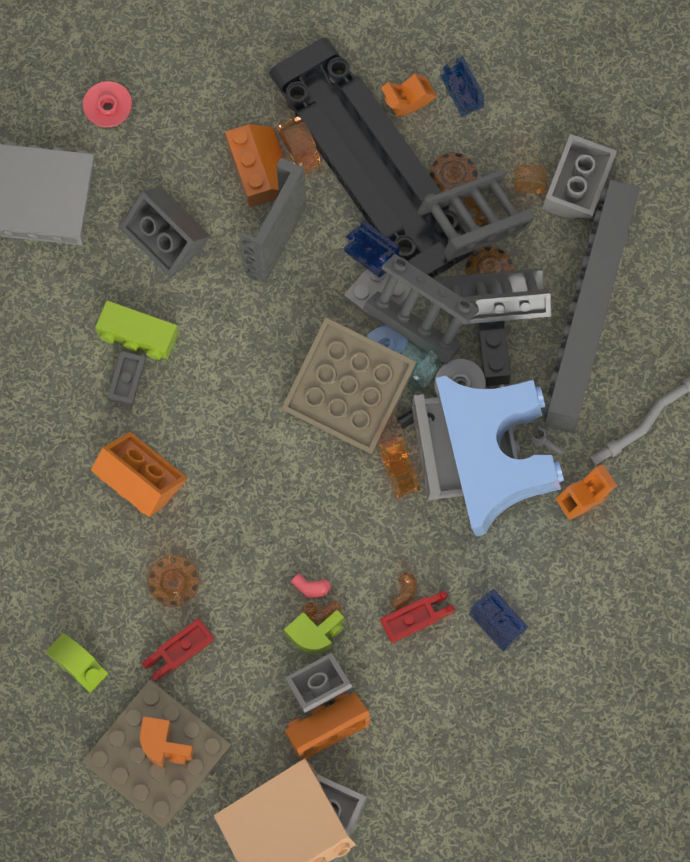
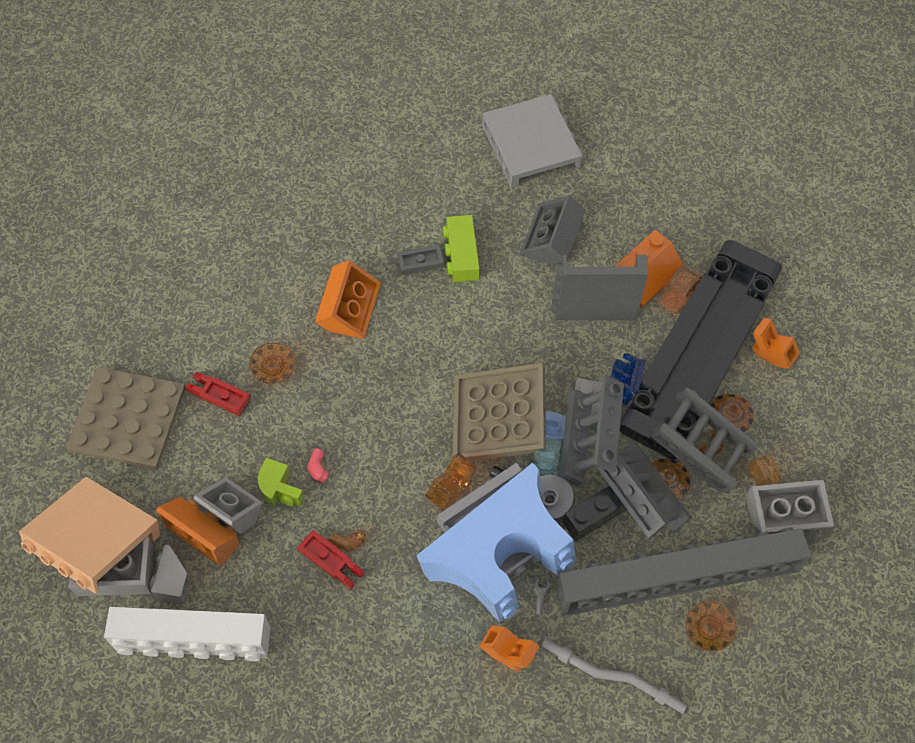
camera: 60 degrees right, 10 degrees down
lime brick [45,633,108,693] -> none
coral dish [83,81,132,127] -> none
orange brick [140,716,194,767] -> none
clear orange arm [302,599,342,623] -> none
clear blue hinge [440,56,485,117] -> none
clear blue hinge [469,588,529,653] -> none
none -> white brick [104,607,271,661]
none -> light grey slope [150,545,191,604]
none -> clear orange dish [686,601,736,651]

